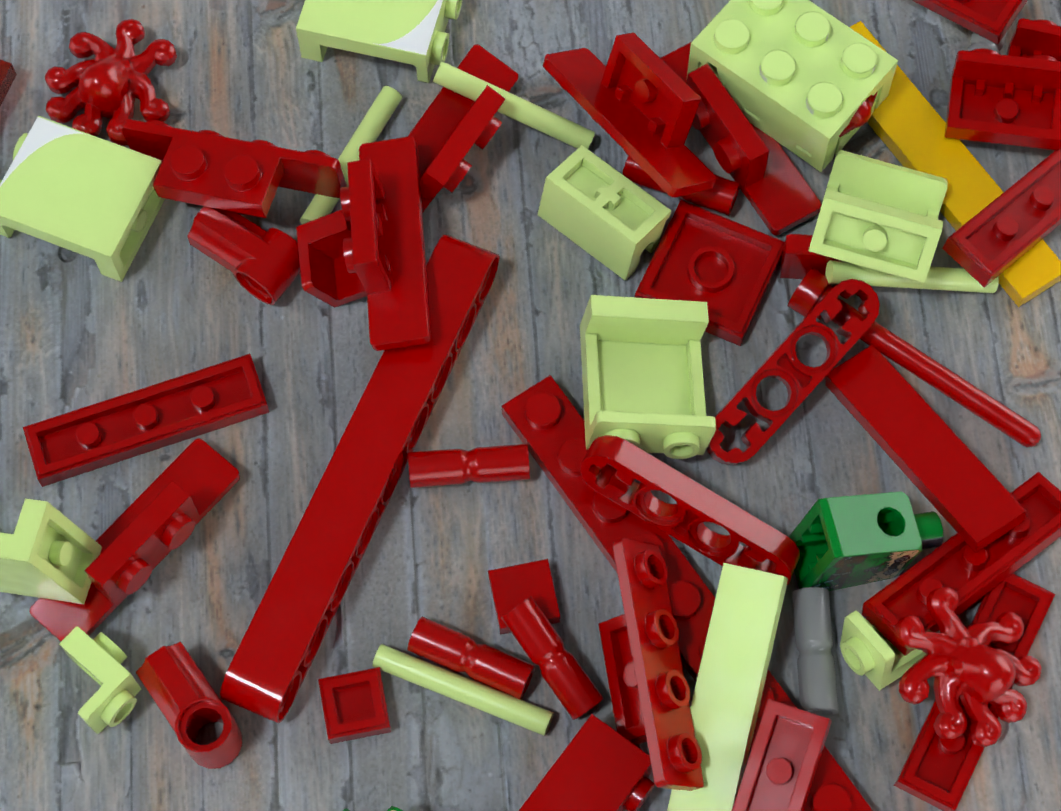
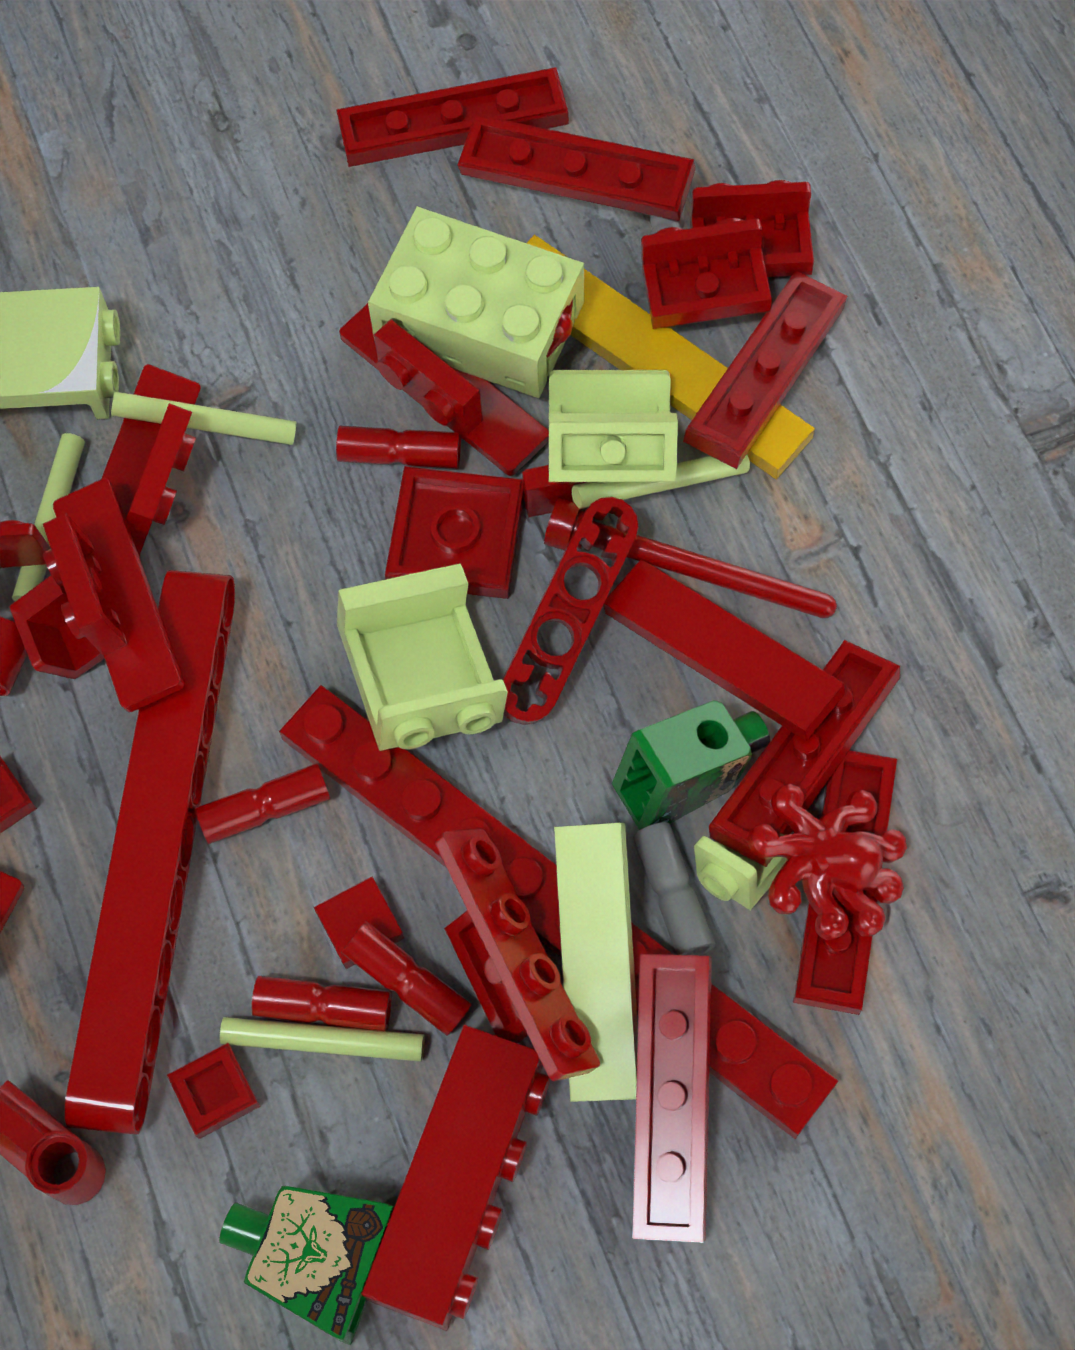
camera: 15 degrees left, 0 degrees up
yellowish green hinge [537,145,671,281] -> none
red bracket [542,32,717,198] -> none
red beam [580,435,800,585] -> none

